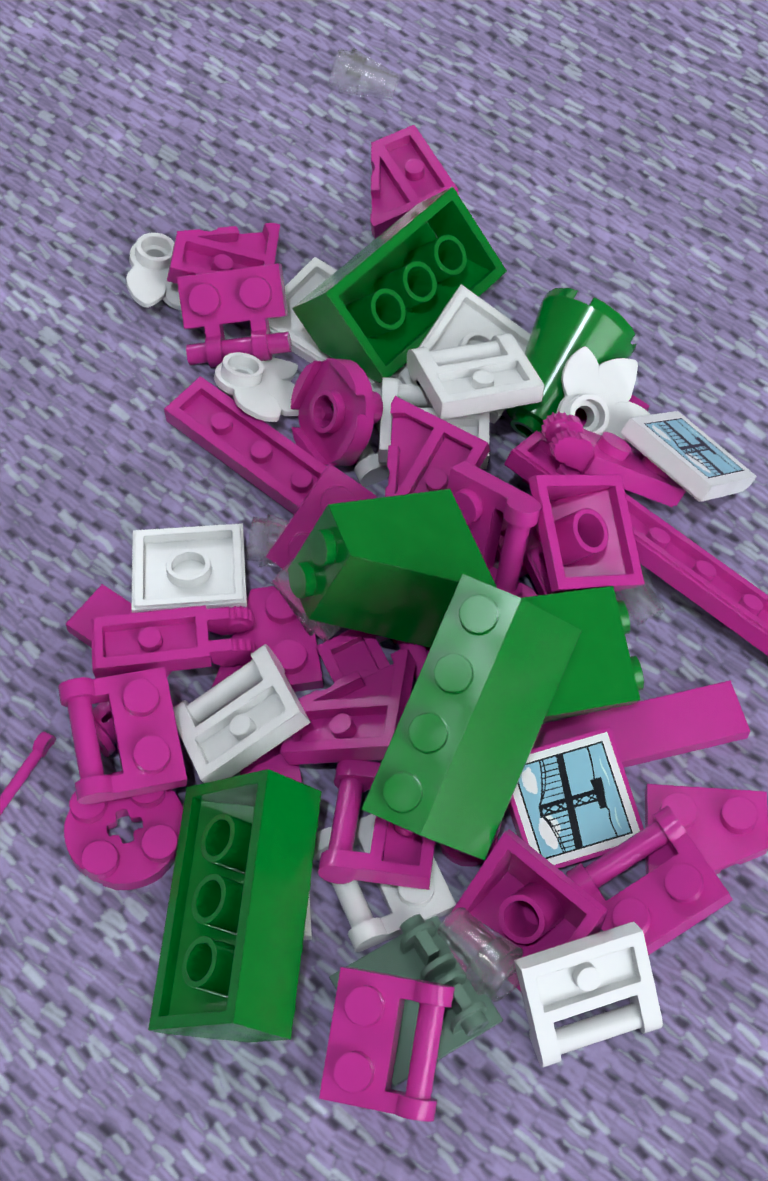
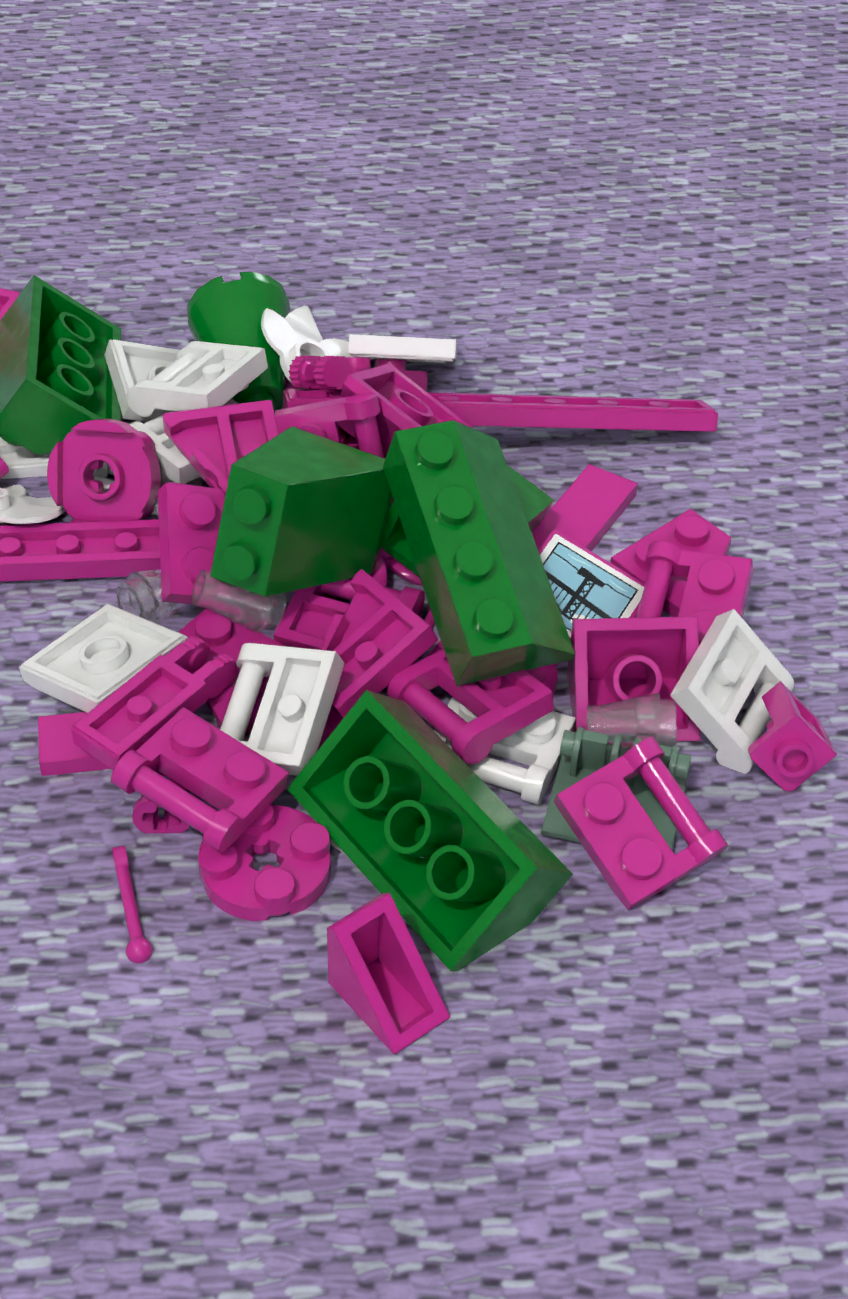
camera: 45 degrees left, 15 degrees down
none -> dark pink slope [327,893,450,1054]
none -> dark pink bracket [748,681,837,791]

